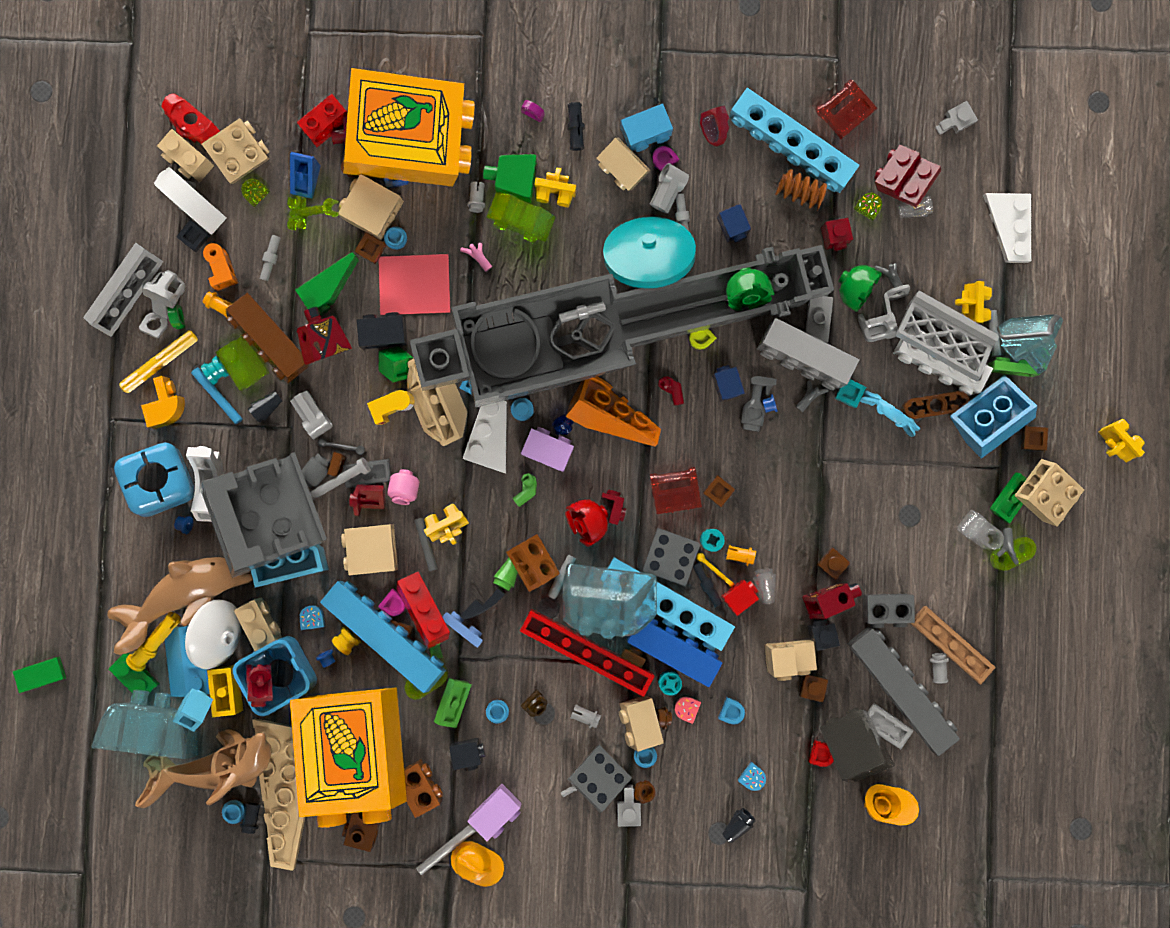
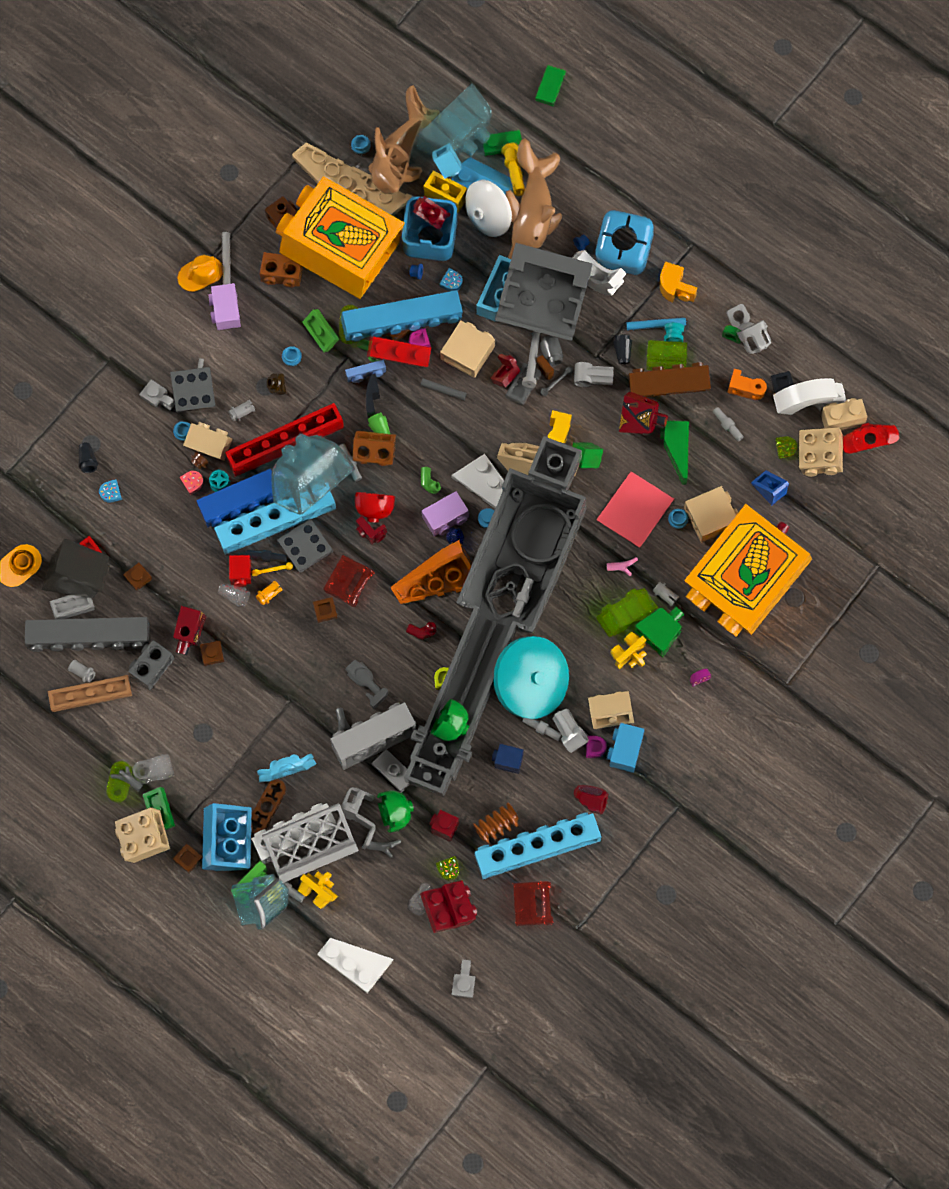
camera: 130 degrees right, 15 degrees down
light grey brick [83,243,163,337] -> none
yellow axle [119,330,198,393] -> none
light orange pin [203,291,232,317] -> none
tan brick [234,598,282,651] -> none
black pin [240,802,261,834] -> none
clear neon green bar [287,196,339,231] -> none
red brick [297,94,347,147] -> none
yellow wheel [331,626,361,656] -> none
reddish brown plate [354,232,387,264] -> none
black brick [356,312,408,350] -> none
bright pink head [387,470,419,505] -> none
yellow hips [424,504,469,545] -> none
black brick [449,737,486,771] -> none
black pin [567,102,585,151] -> none
reddish brown plate [620,646,646,668] -> none
reddish brown plate [634,780,655,804] -> none
teal wheel [700,529,725,552] -> none
dark blue brick [712,365,744,402] -> none
dark azure tile [718,697,745,725] -> none
blue piece [763,394,778,413] -> none
tan brick [764,640,817,681] -> none
black brick [807,619,840,651] -> none
teal plate [835,379,867,408] -> none
yellow hips [1098,419,1145,462] -> none

